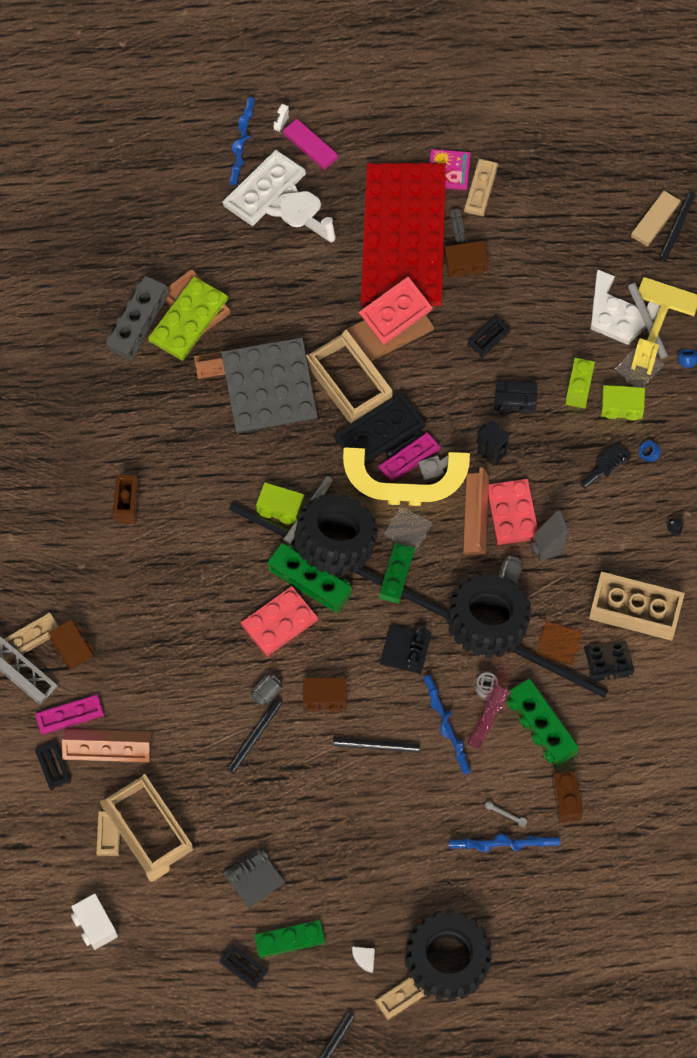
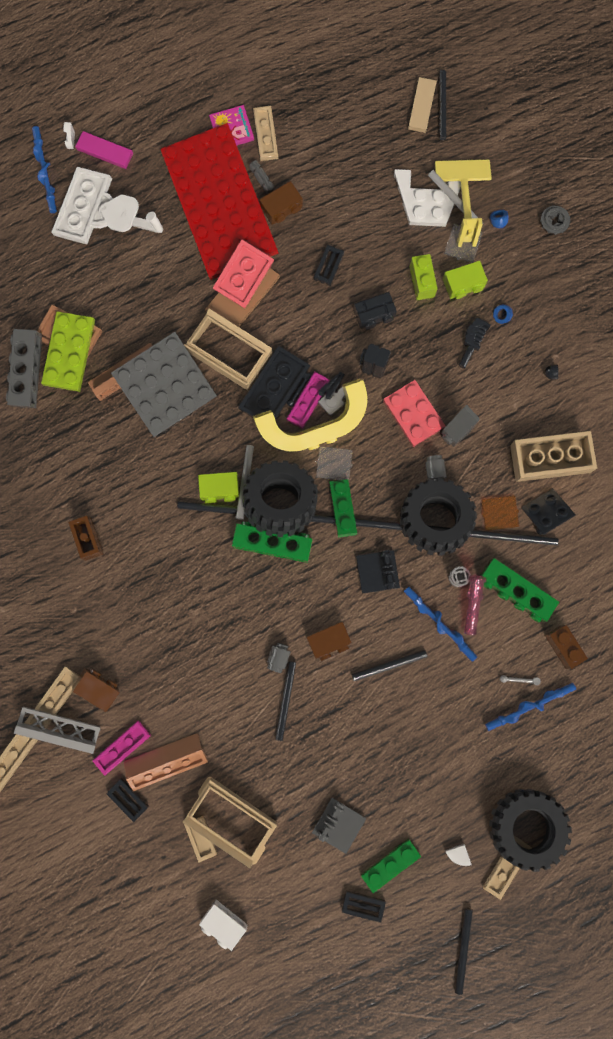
camera: 25 degrees left, 15 degrees up
coral plate [241,586,318,657] -> none
nougat panel [463,467,489,555] -> none
none -> black piece [319,372,345,400]

